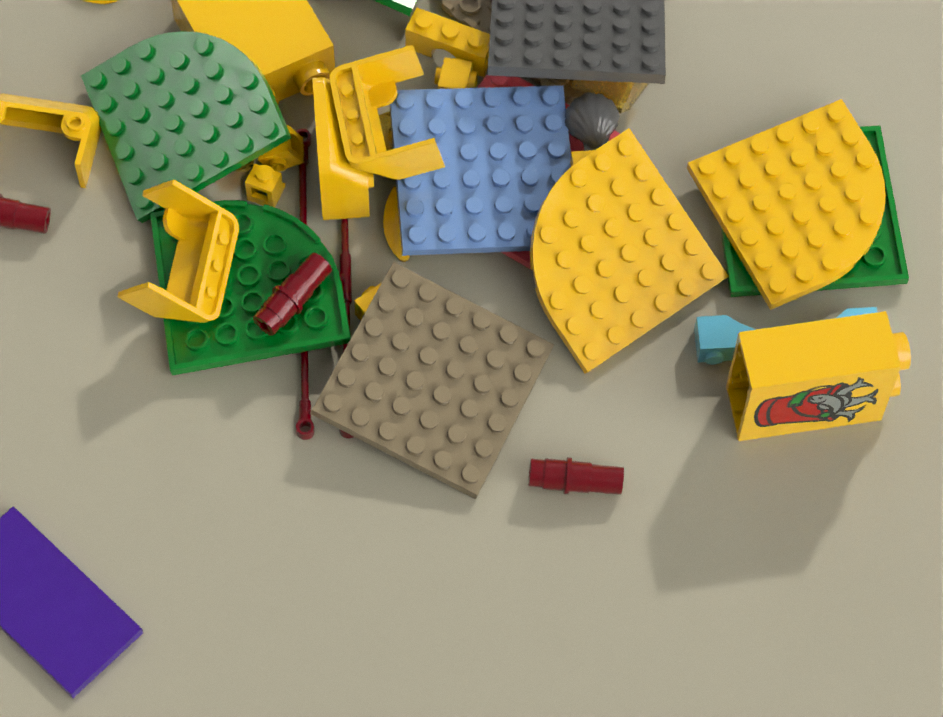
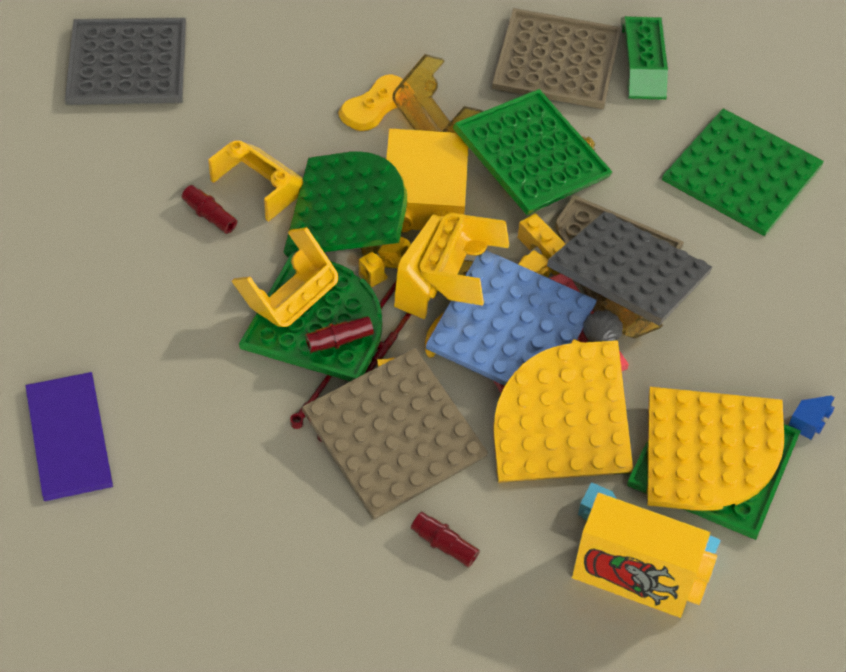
camera: 30 degrees right, 10 degrees down
none -> blue slope [788,395,835,440]

